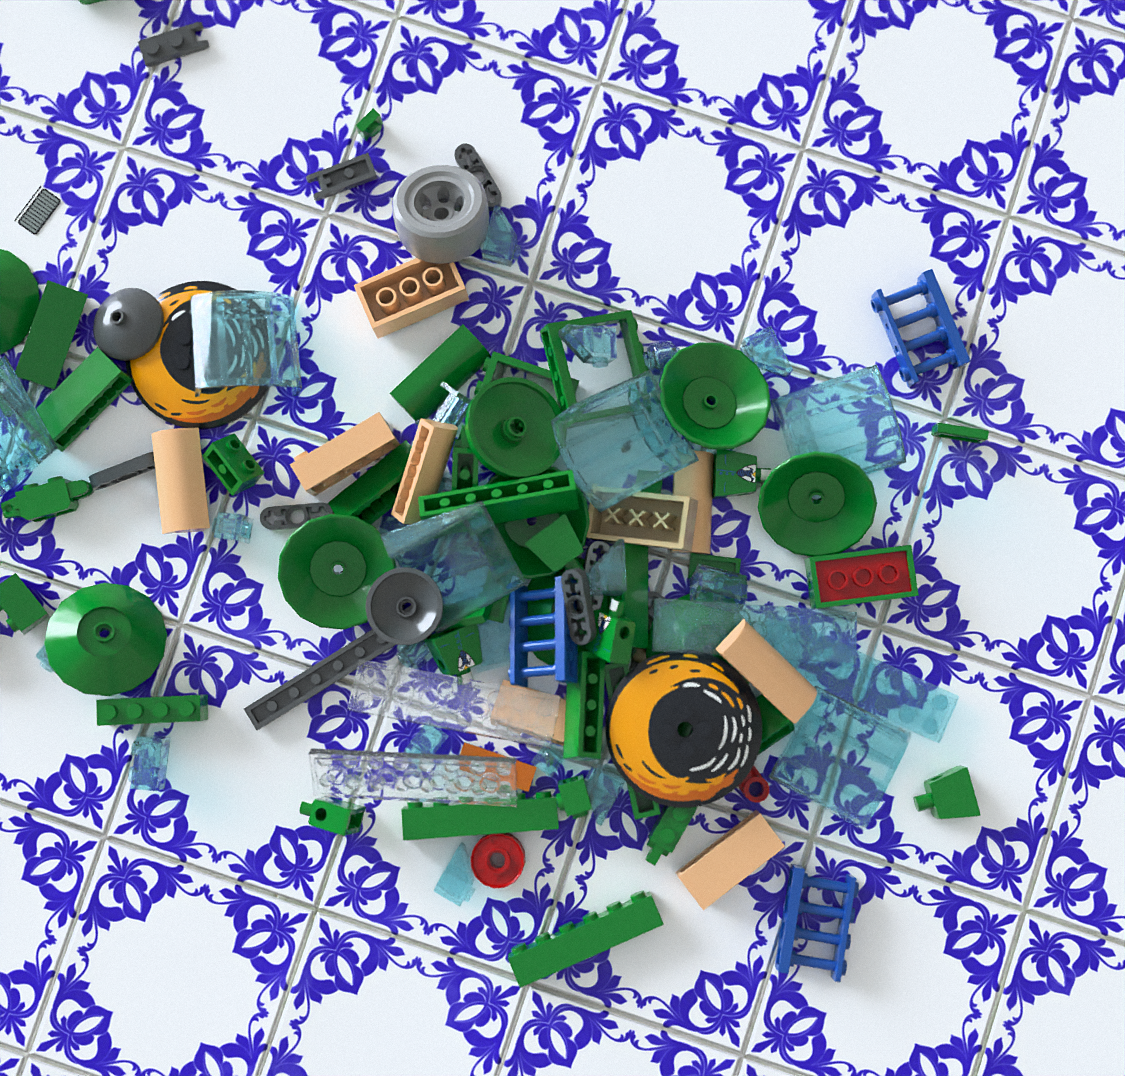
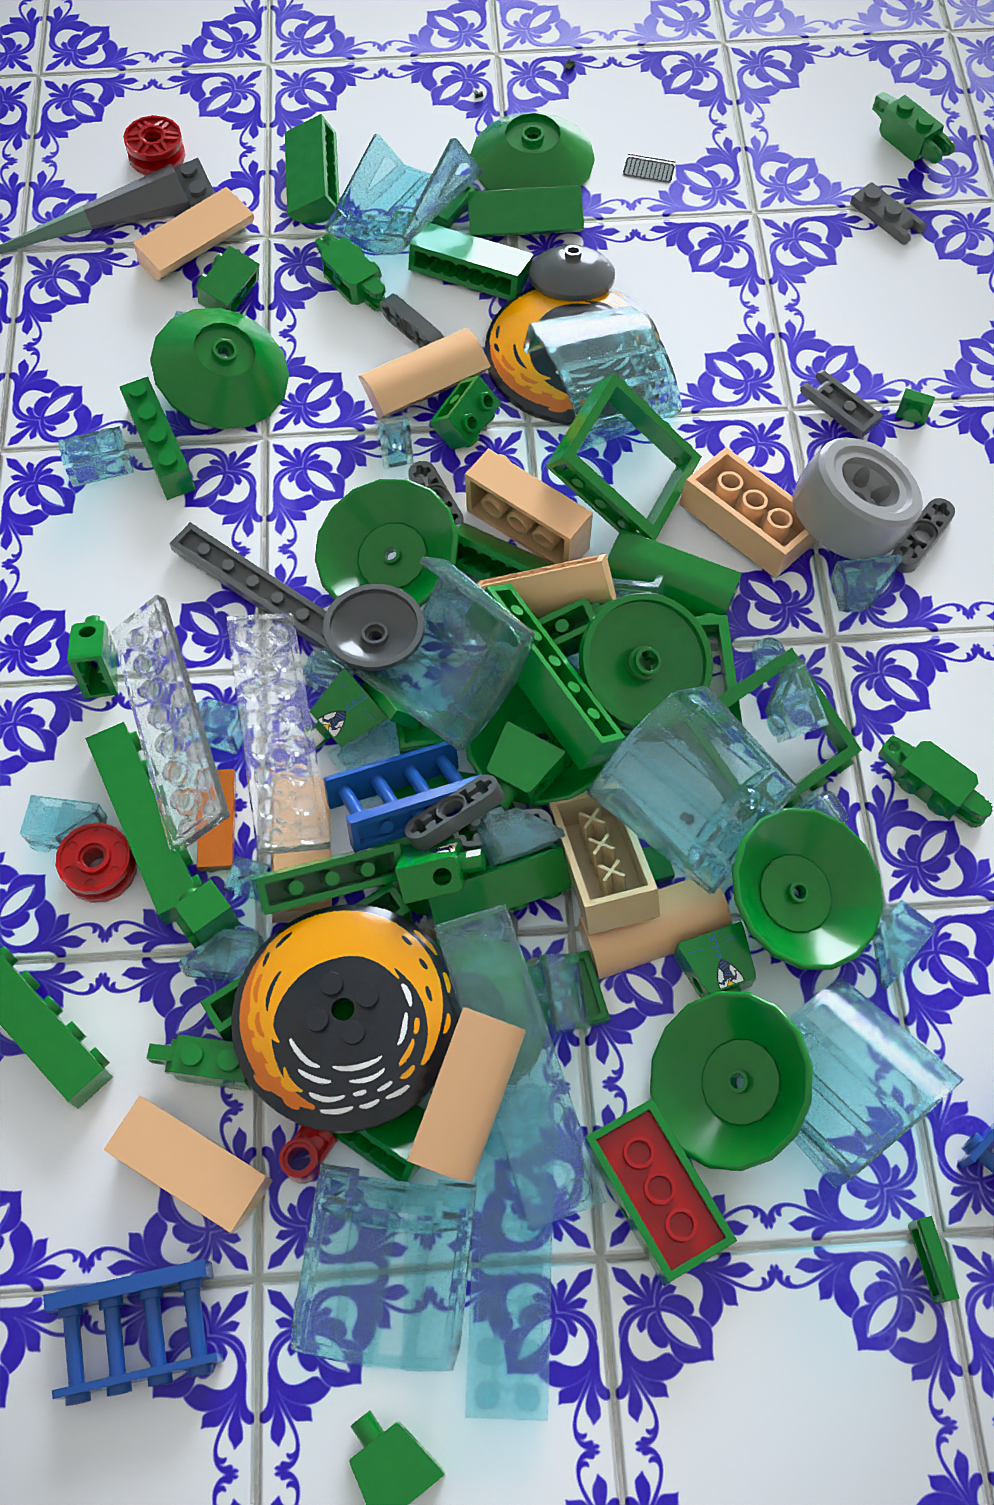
camera: 70 degrees right, 20 degrees down
none -> green window [546,373,702,541]
none -> clear light blue plate [752,637,785,667]
none -> green hinge [878,735,993,828]

